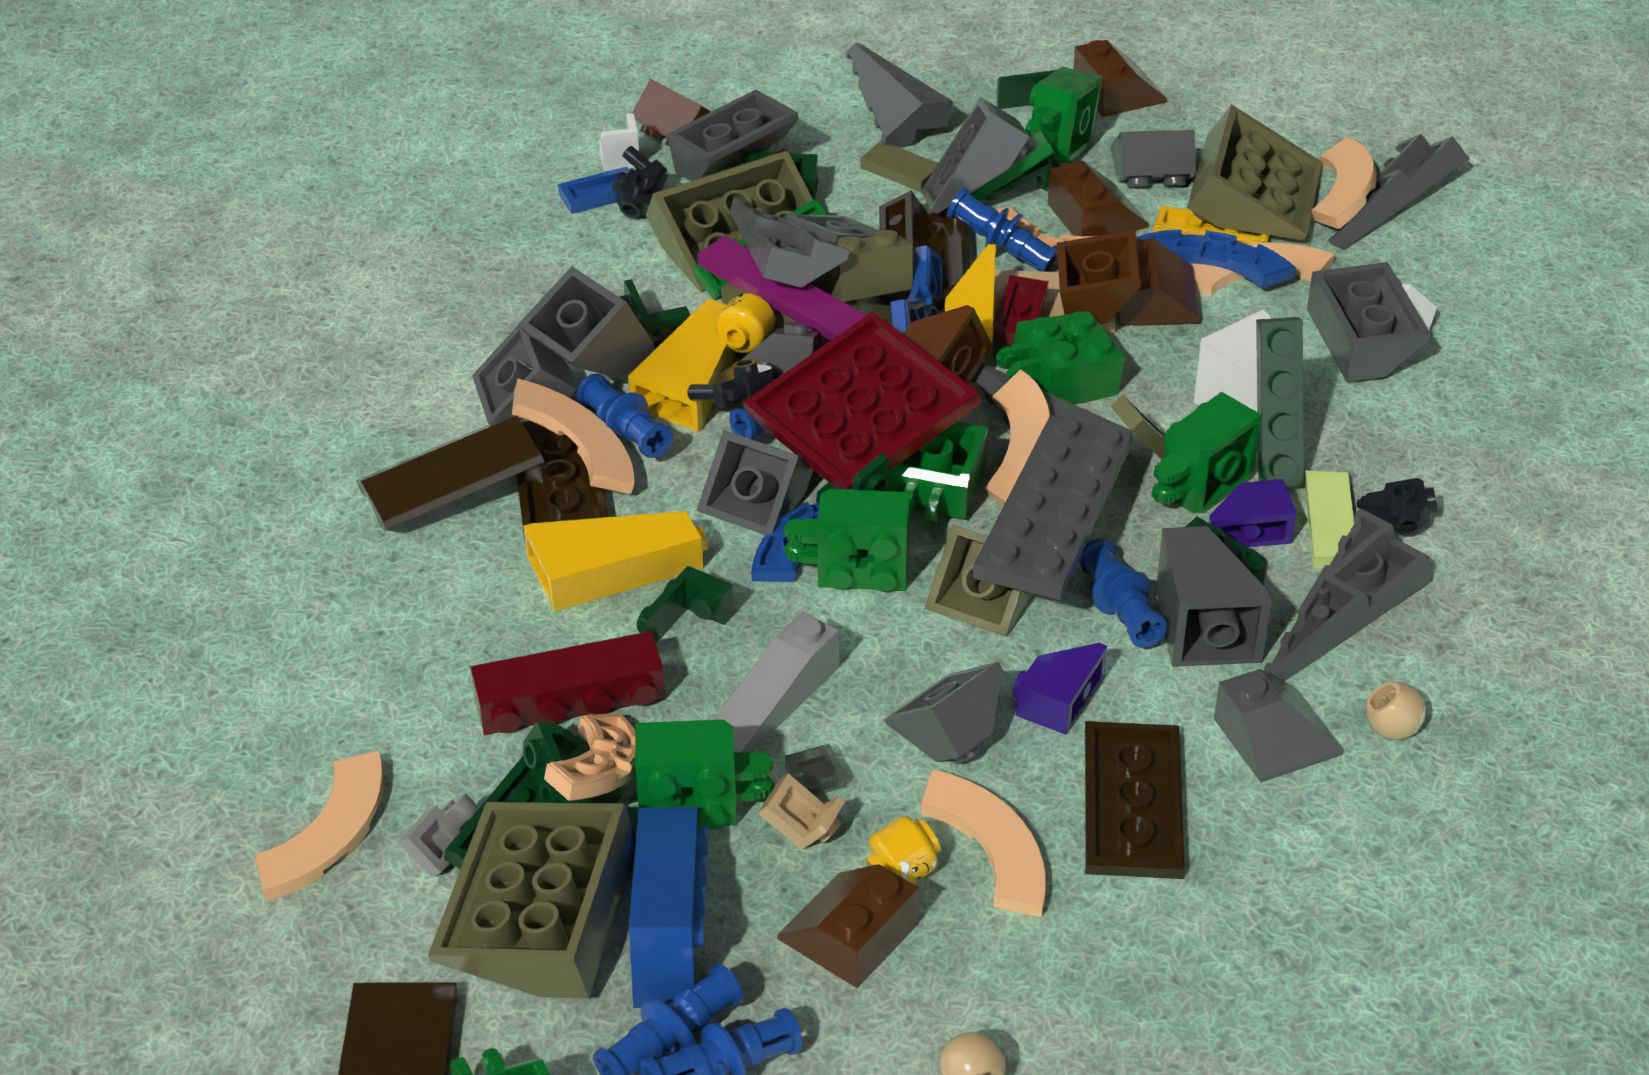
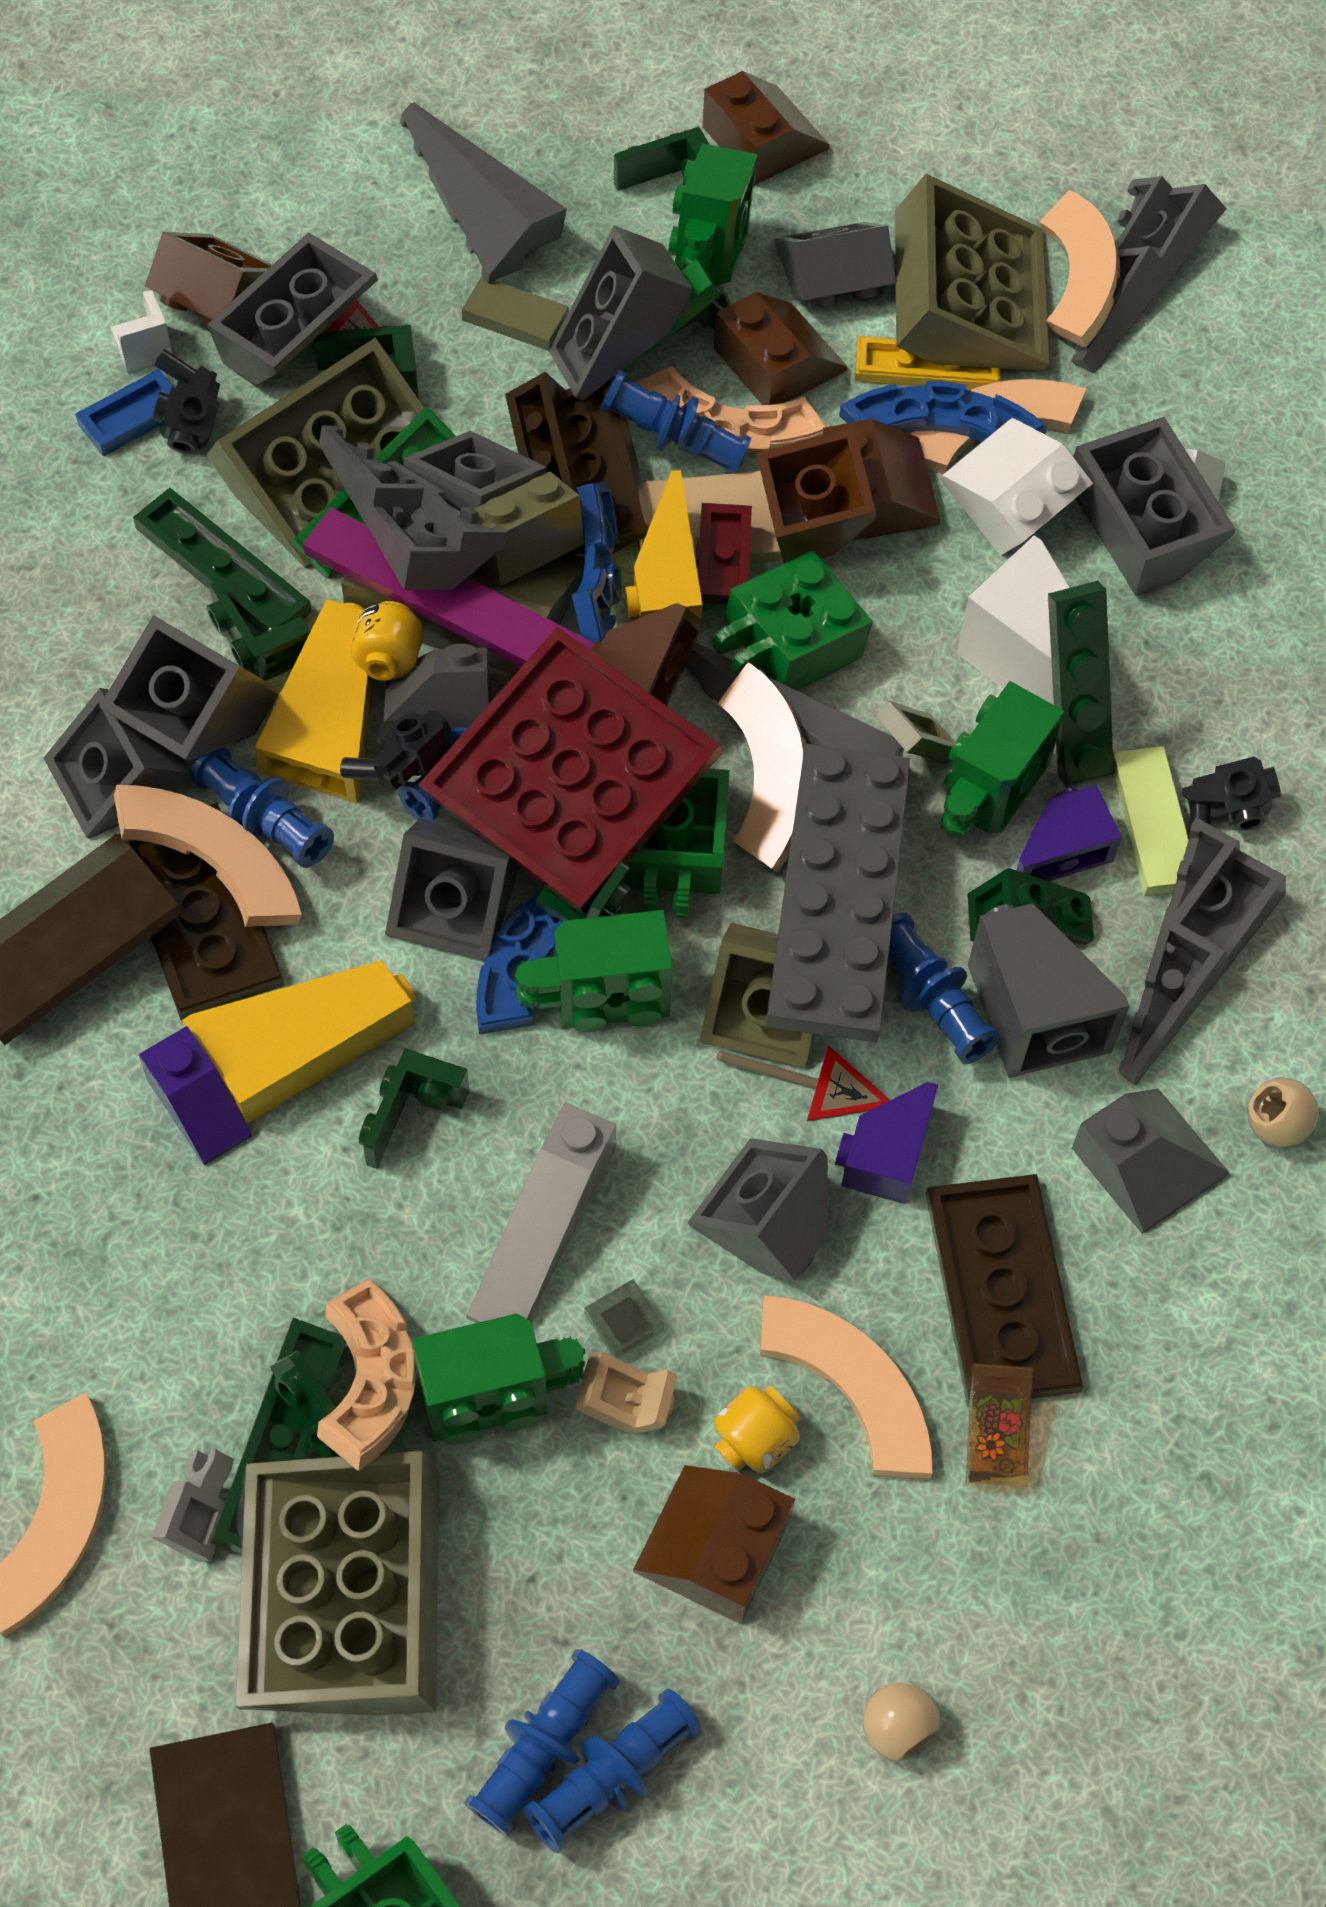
camera: 15 degrees left, 20 degrees up
dark red brick [470,631,666,735] -> none
blue wedge [629,807,708,1008] -> none
none -> dark green plate [133,487,312,633]
none -> dark purple slope [138,1026,252,1165]
none -> piece [716,1045,890,1121]
none -> white slope [939,418,1093,555]
none -> clear orange tile [966,1363,1032,1487]

